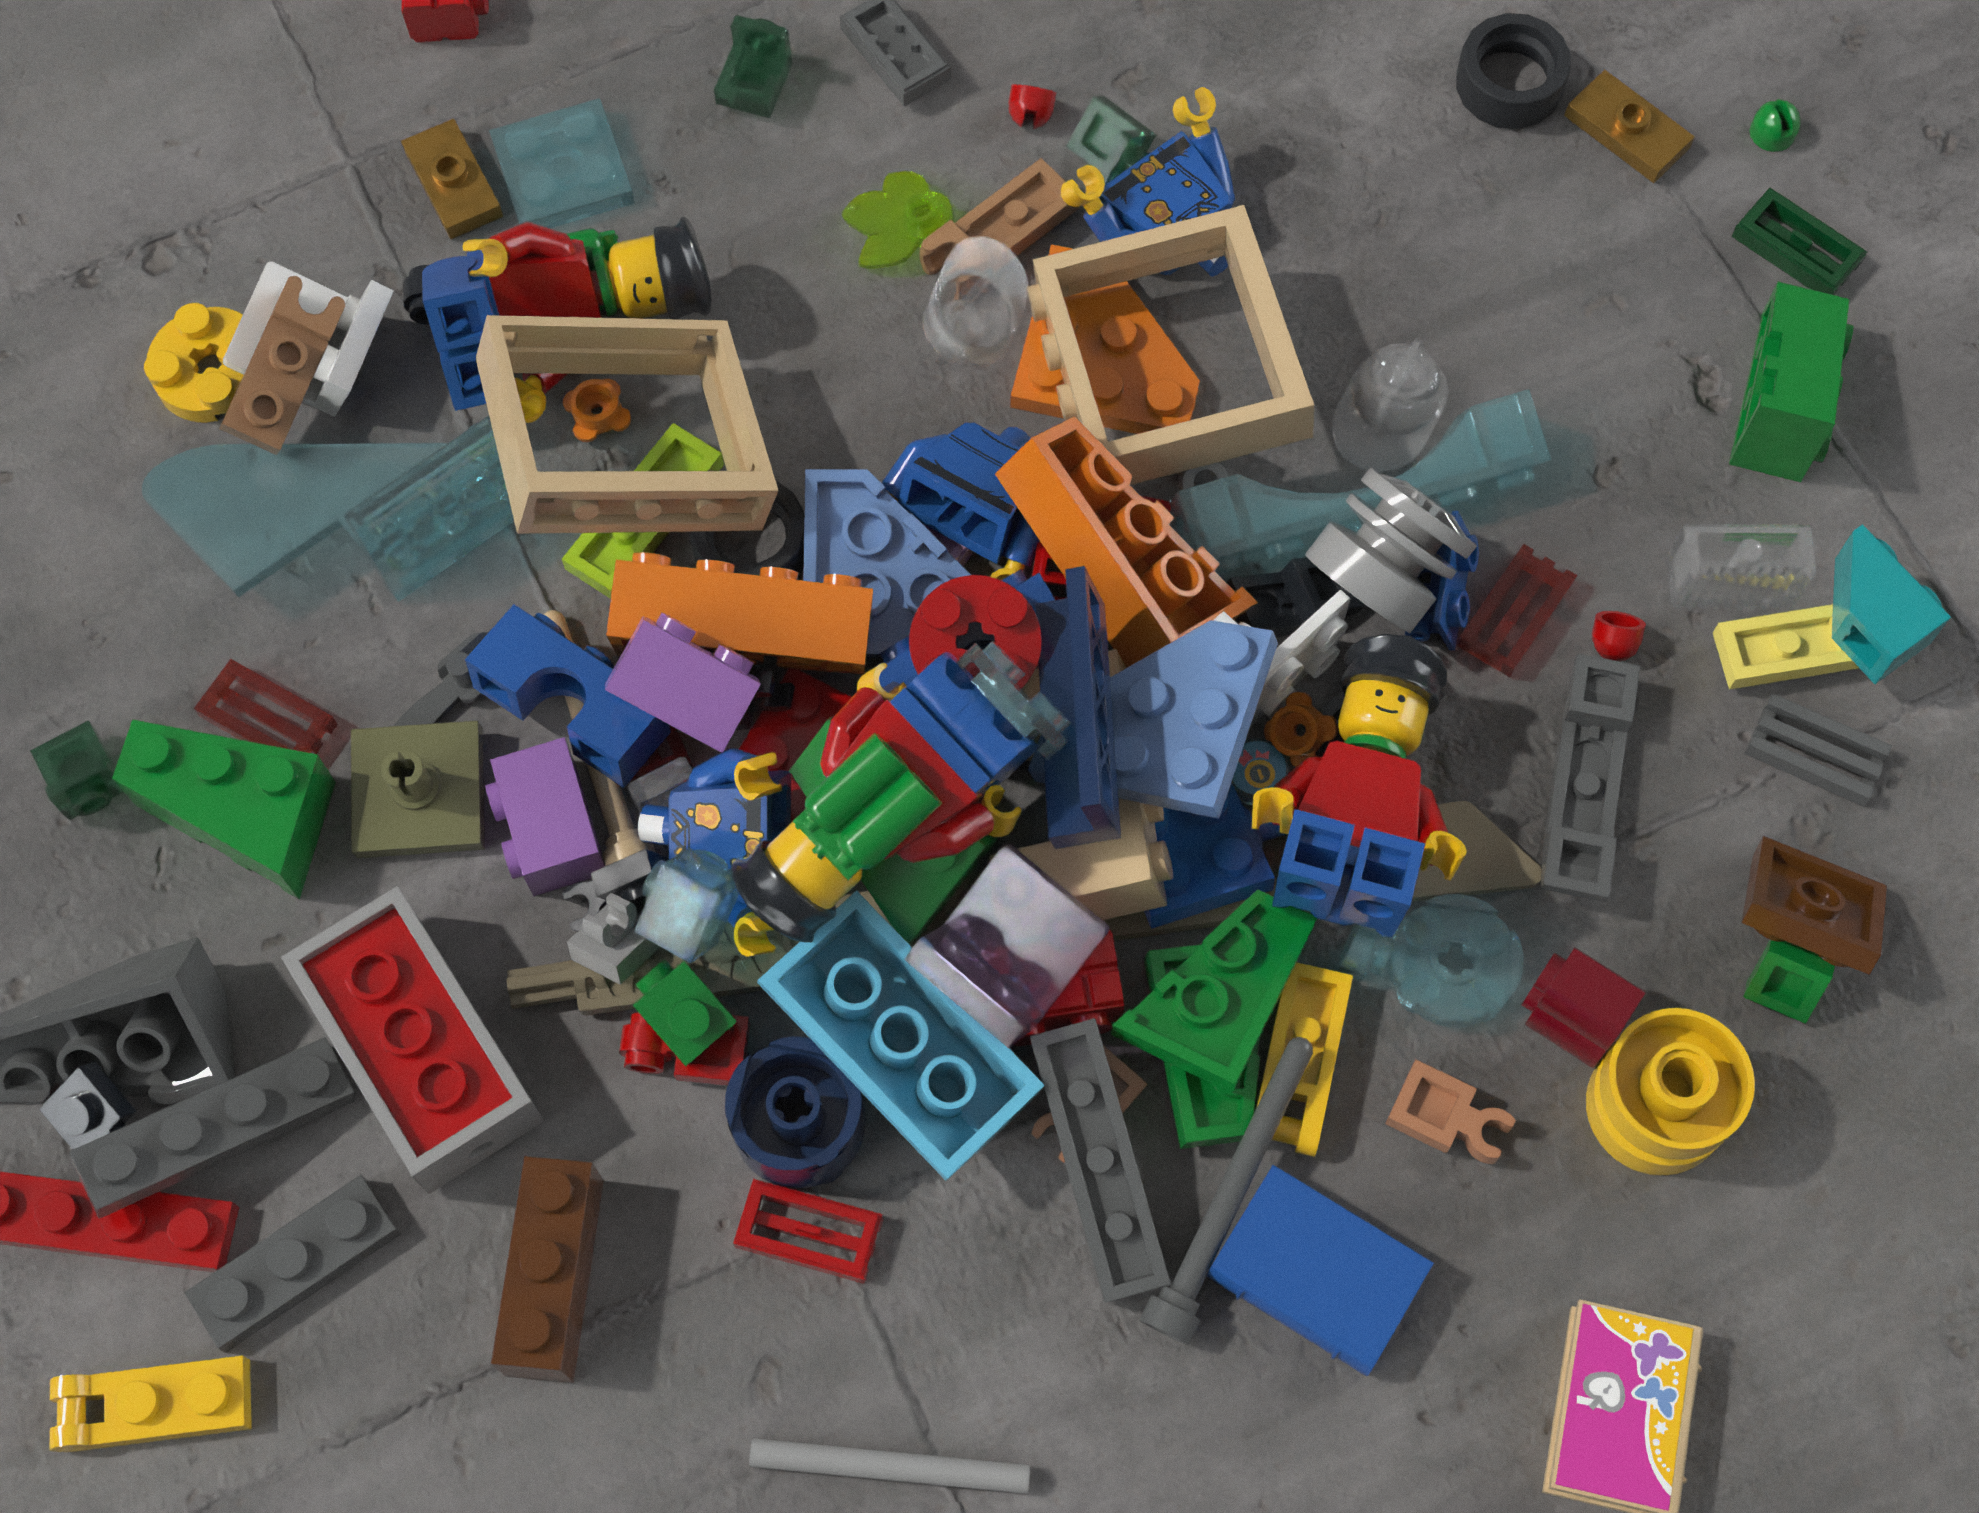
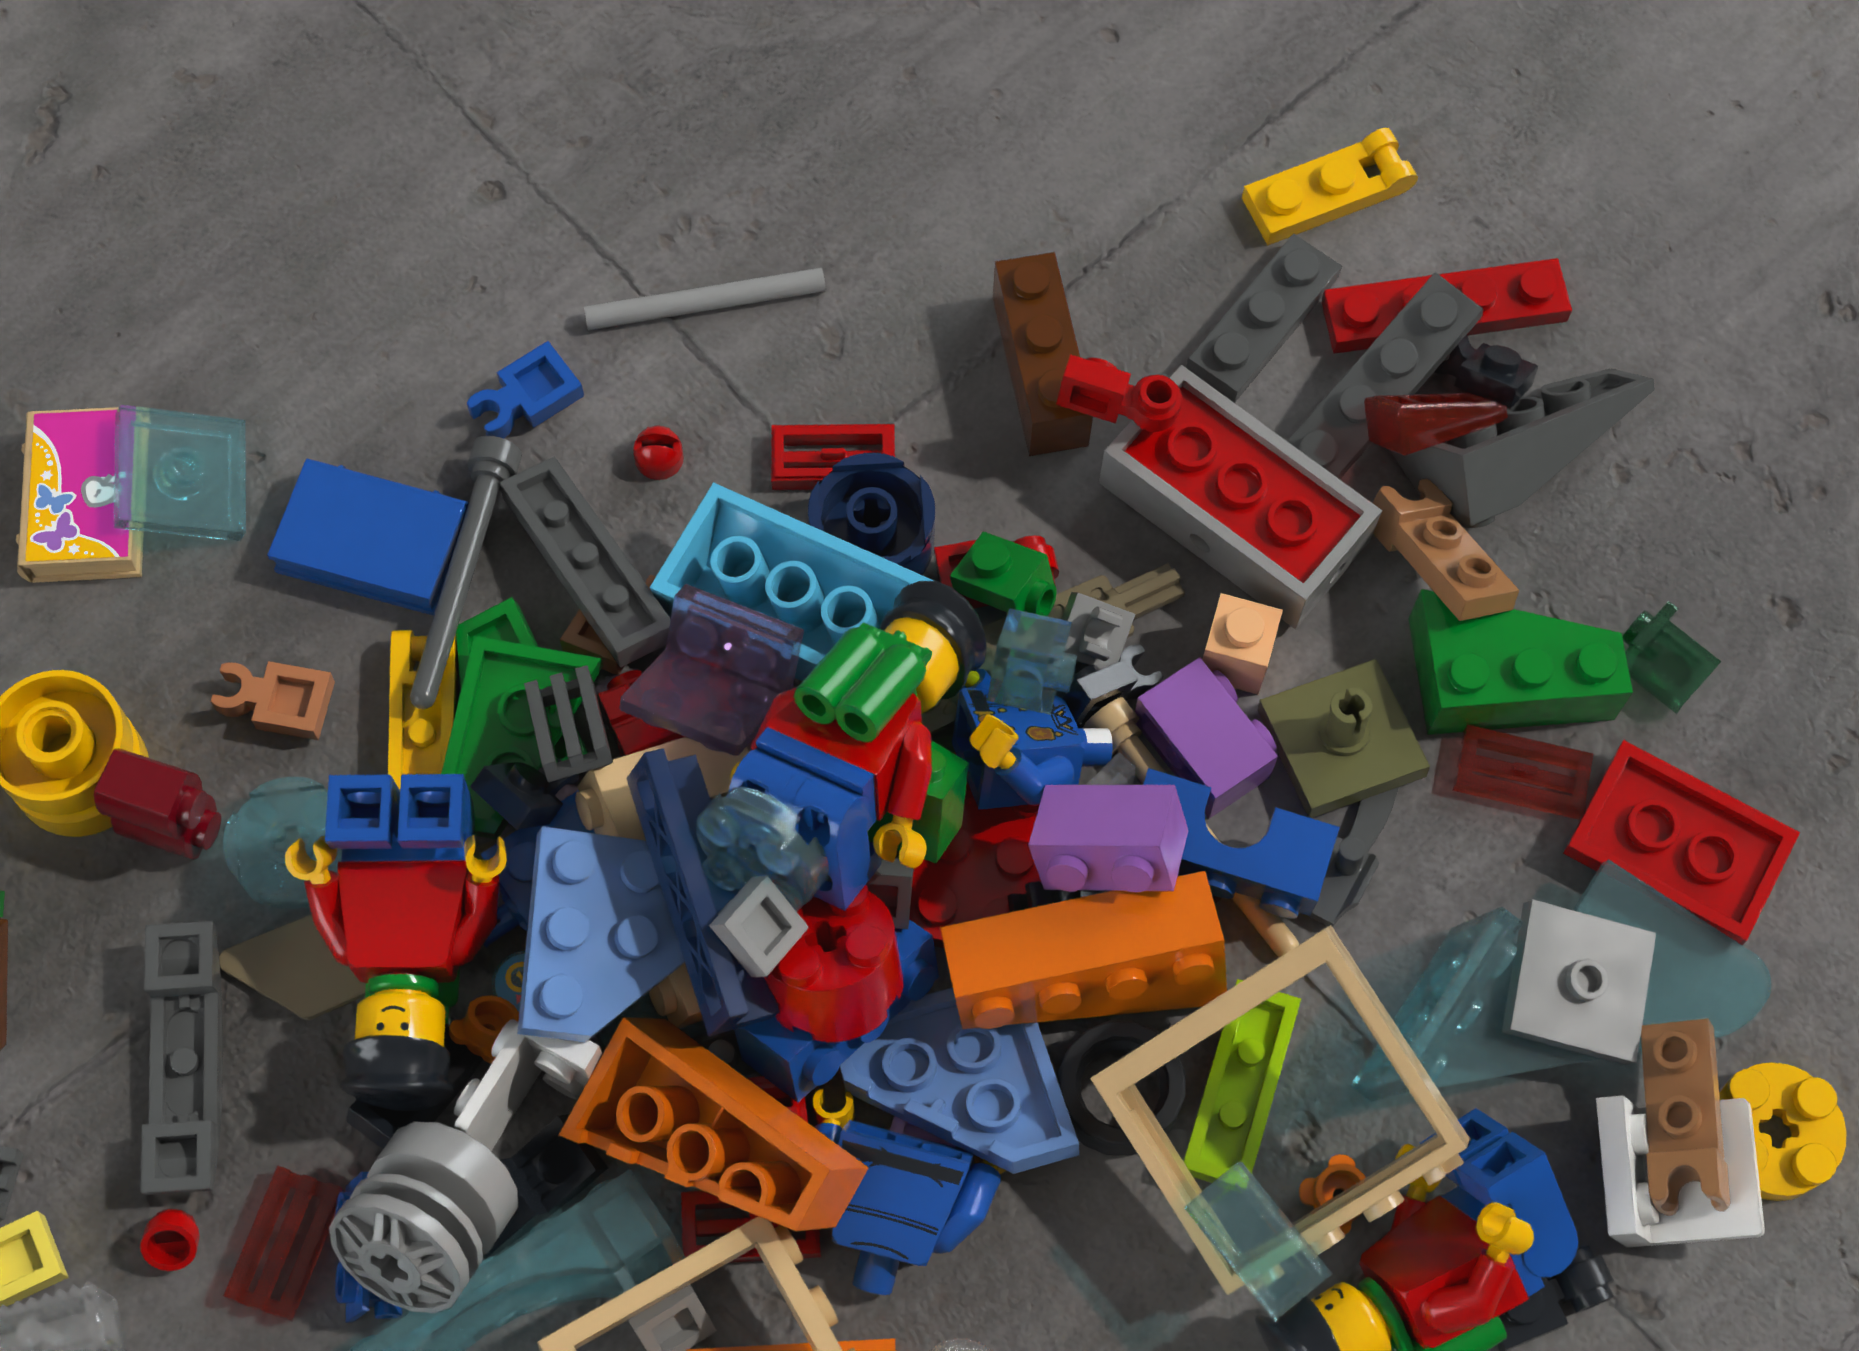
camera: 160 degrees right, 0 degrees up
none -> clear light blue plate [114,404,246,541]
none -> blue plate [466,341,584,439]
none -> black plate [470,758,579,830]
none -> dark grey tile [524,665,613,782]
none -> red hinge [633,425,684,480]
none -> light grey tile [709,876,809,977]
none -> red plate [1056,354,1182,432]
none -> clear light blue tile [1184,1161,1333,1321]
none -> light nougat brick [1202,593,1283,695]
none -> clear red slope [1364,393,1508,455]
none -> medium nougat plate [1373,479,1519,621]
none -> light grey plate [1502,899,1656,1065]
none -> red plate [1563,740,1800,948]

